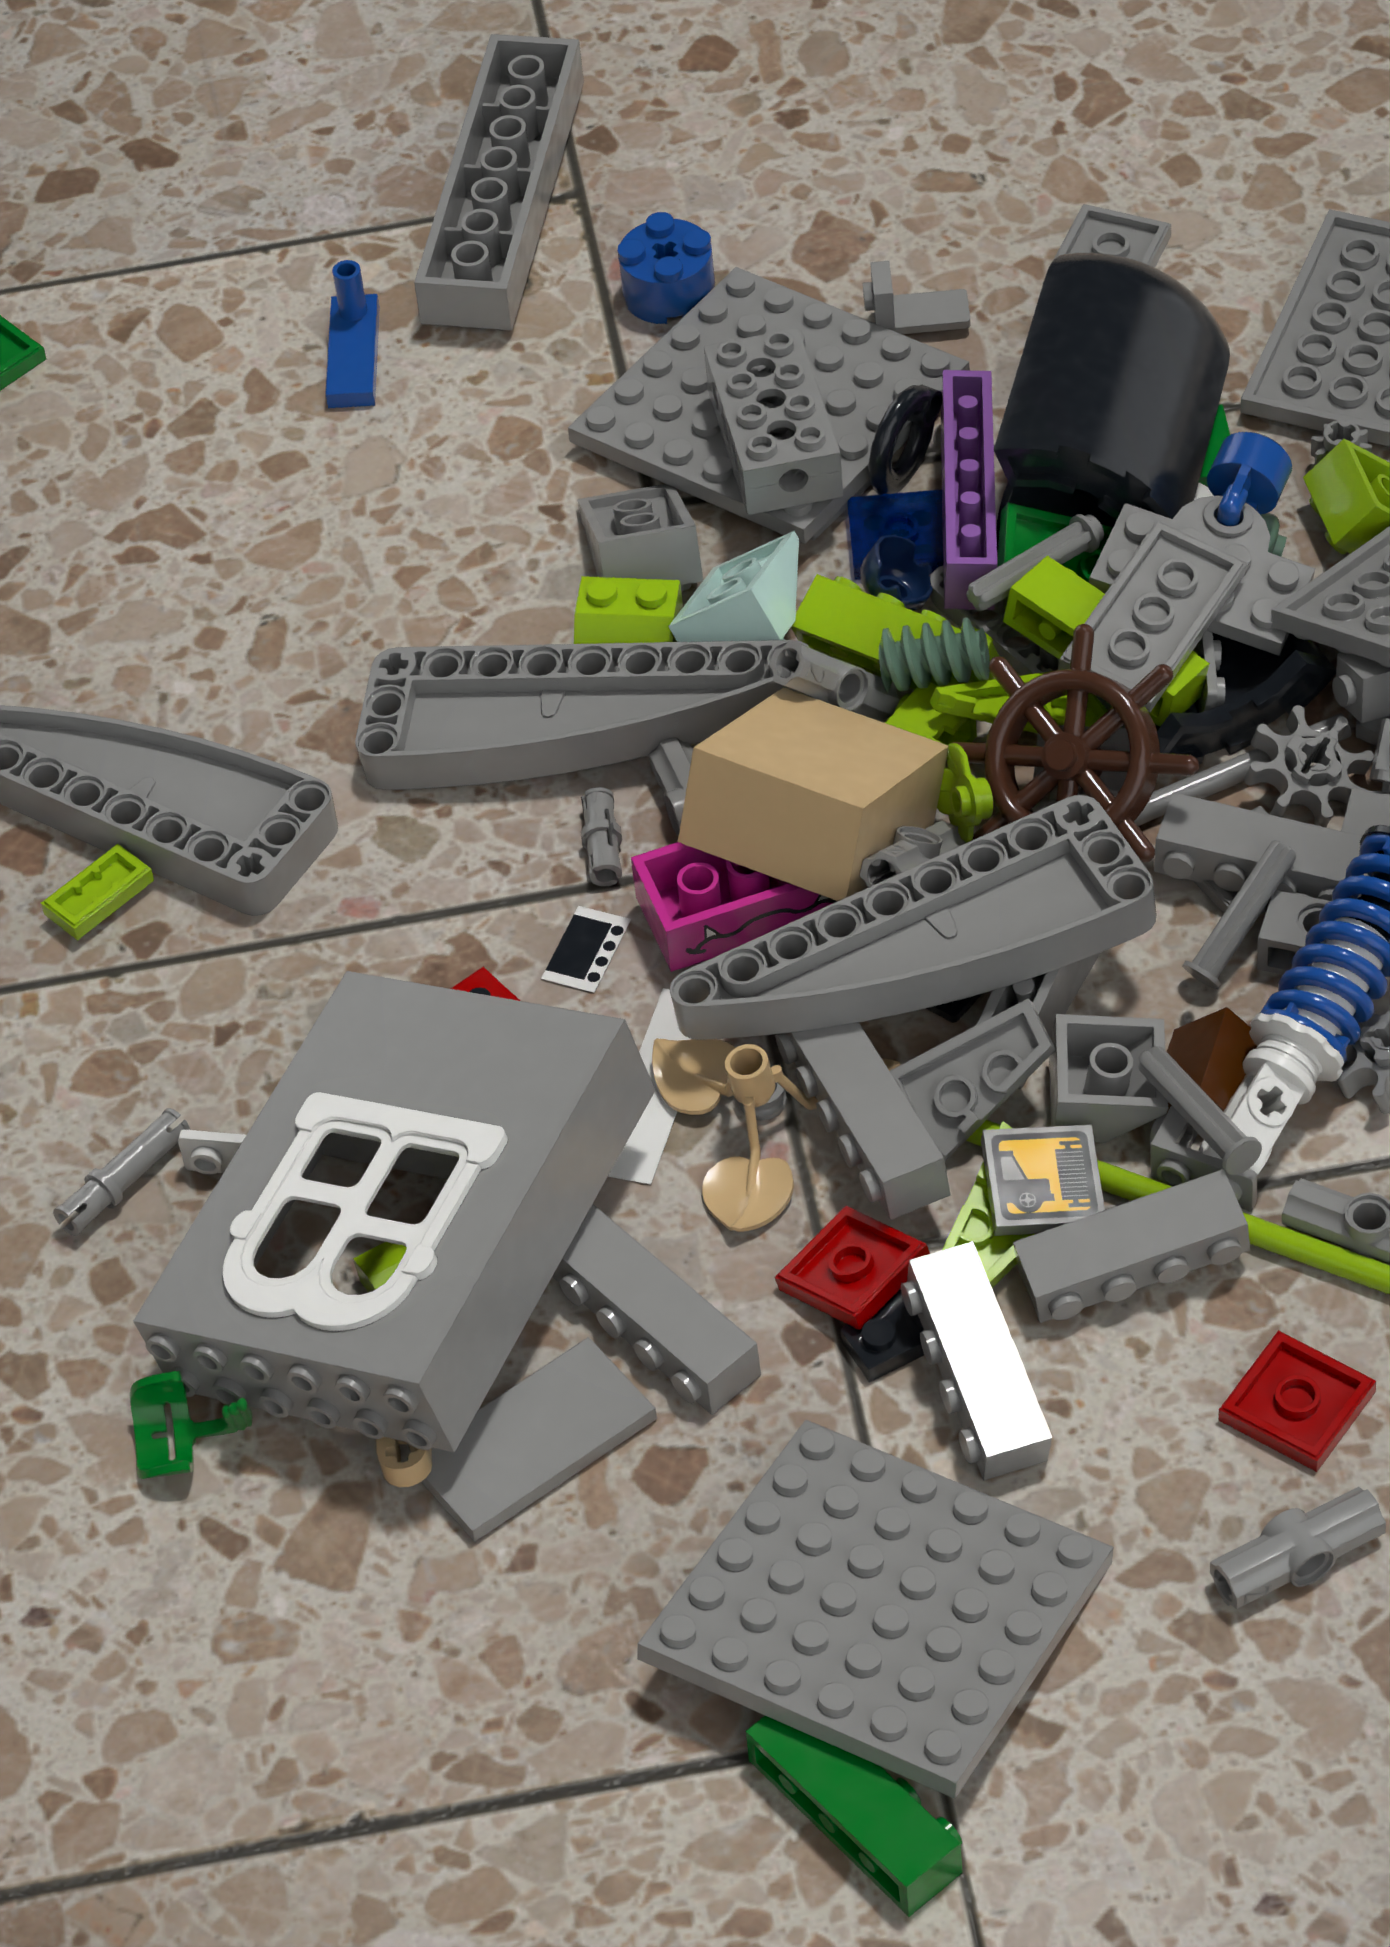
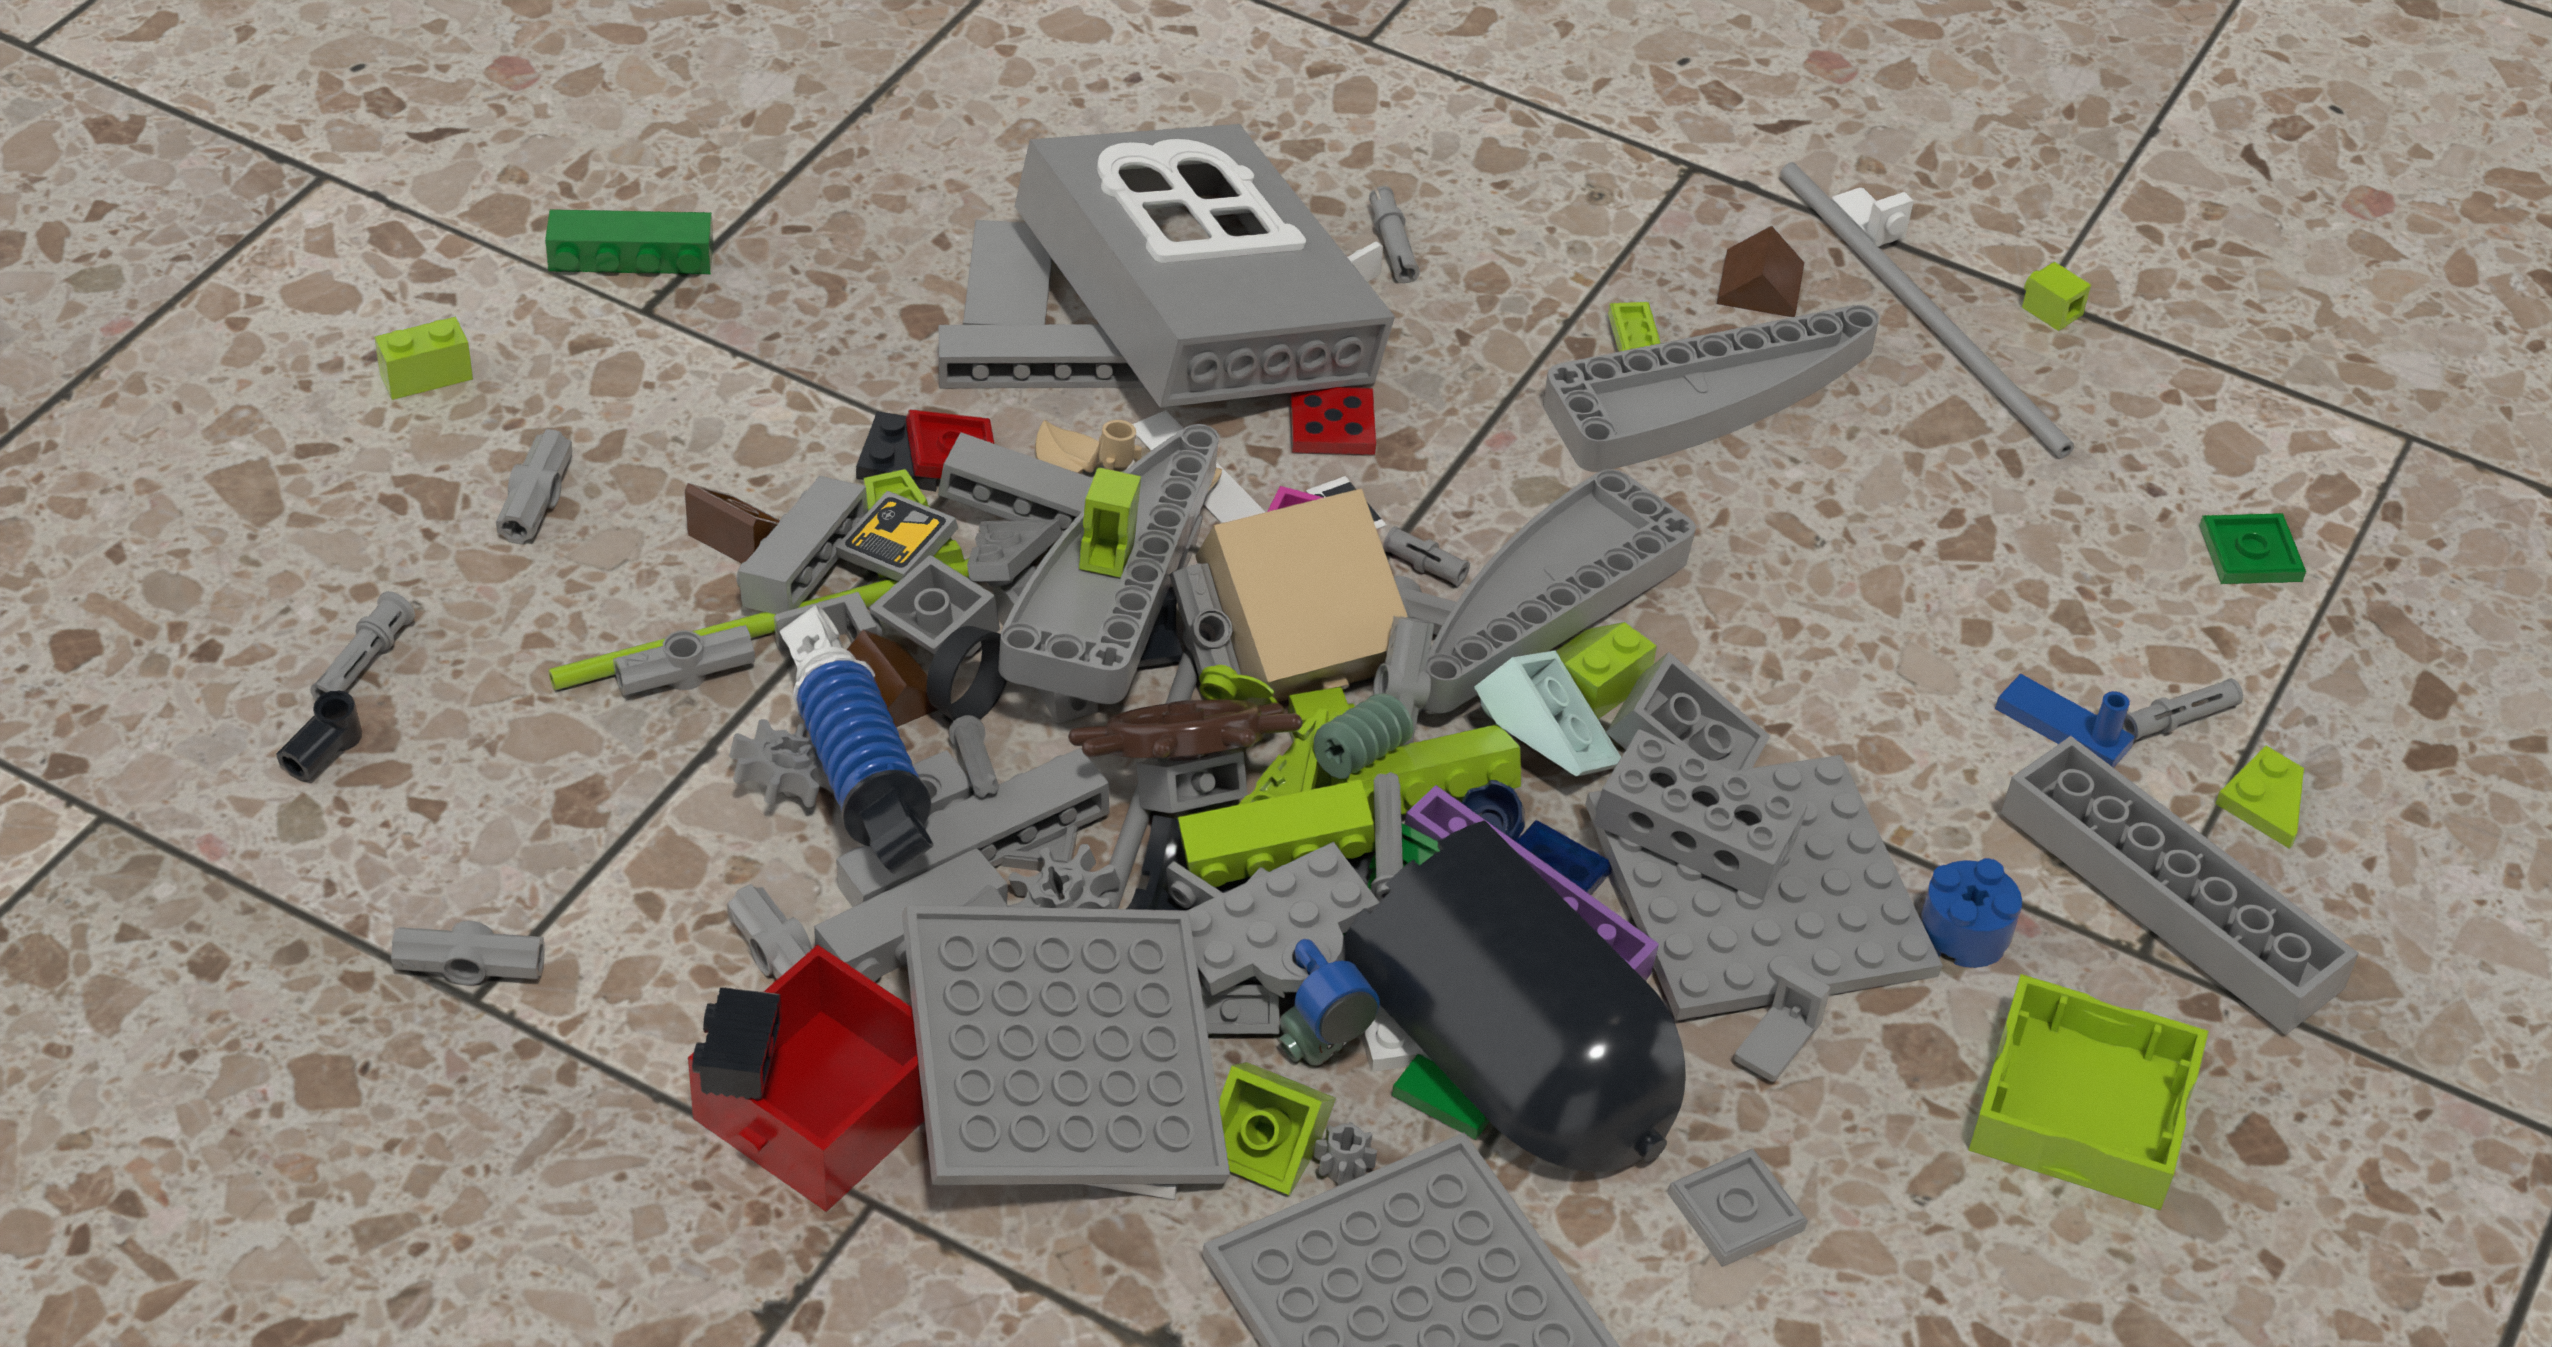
camera: 120 degrees right, 5 degrees down
light grey plate [637,1420,1114,1799] -> none
black piece [868,385,942,496] -> none
brick [901,1241,1052,1481] -> none
light grey tile [1058,520,1247,713] -> none
light grey axle [1138,1046,1262,1175] -> none
red tile [1219,1330,1376,1472] -> none
none -> lime brick [374,316,473,400]
none -> reddish brown slope [685,483,780,564]
none -> black tyre [926,626,1008,721]
none -> lime brick [1079,467,1141,578]
none -> lime tile [1968,974,2209,1211]
none -> light grey pin [2122,678,2243,740]
none -> lime wing [2215,745,2304,849]

